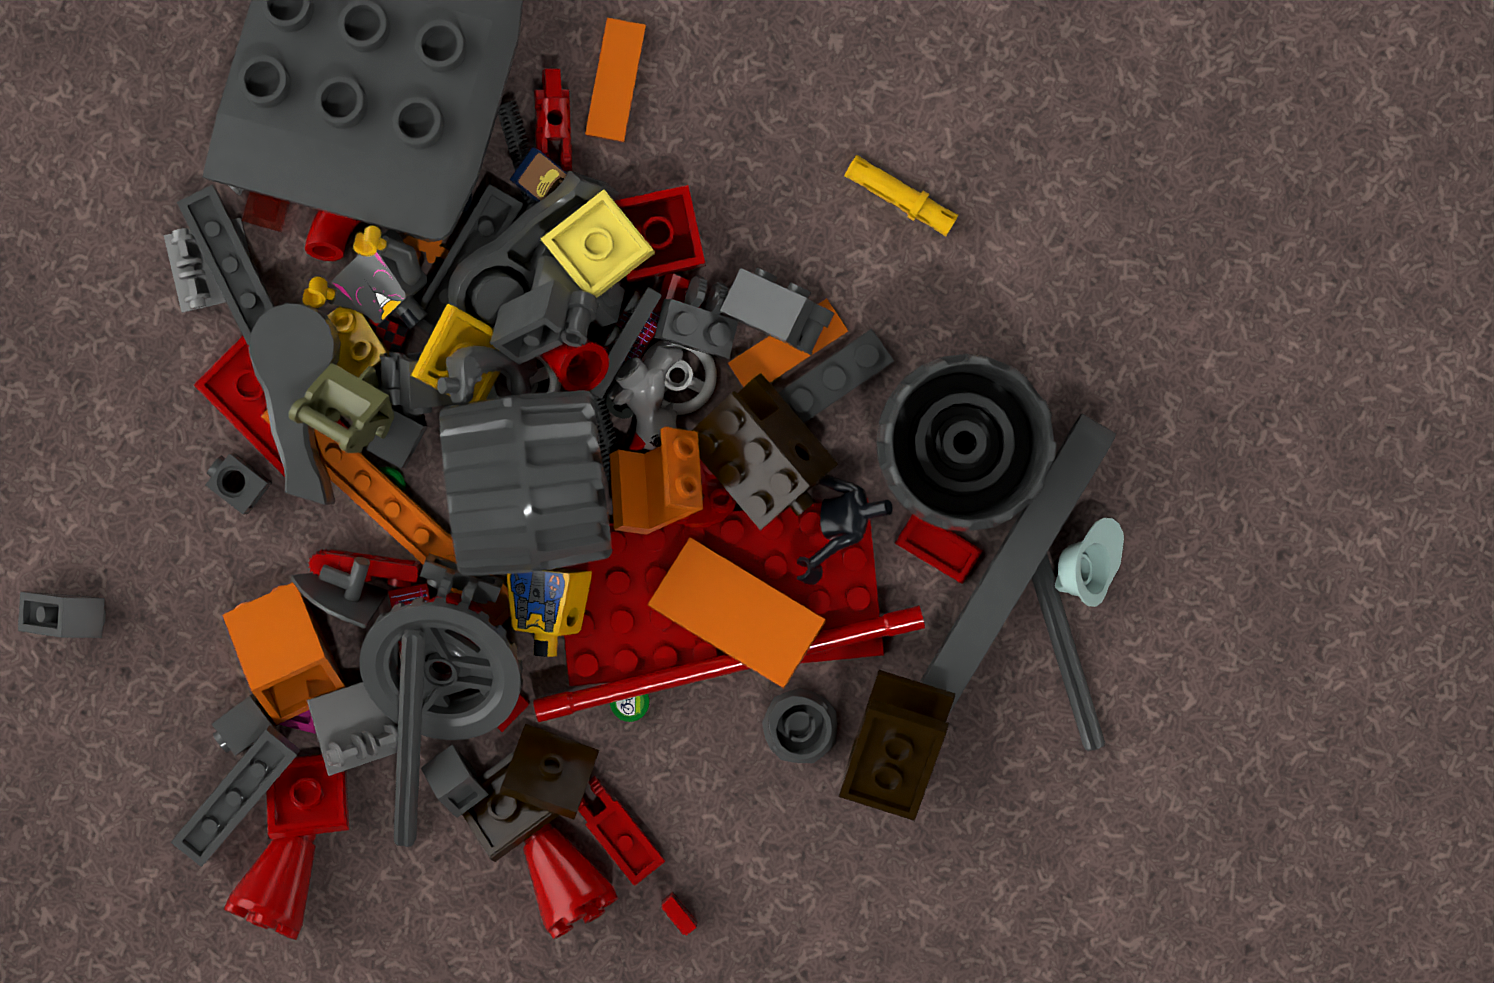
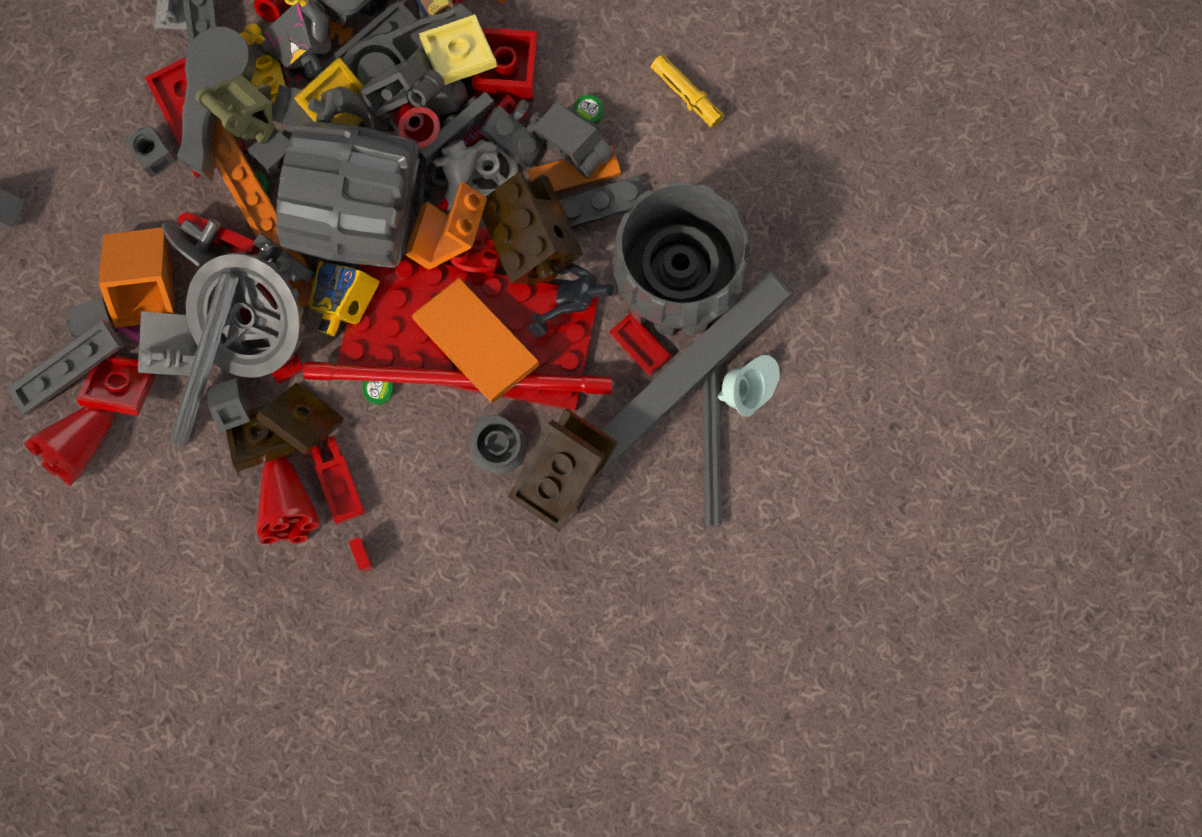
camera: 20 degrees right, 10 degrees down
none -> tile [573,95,603,124]

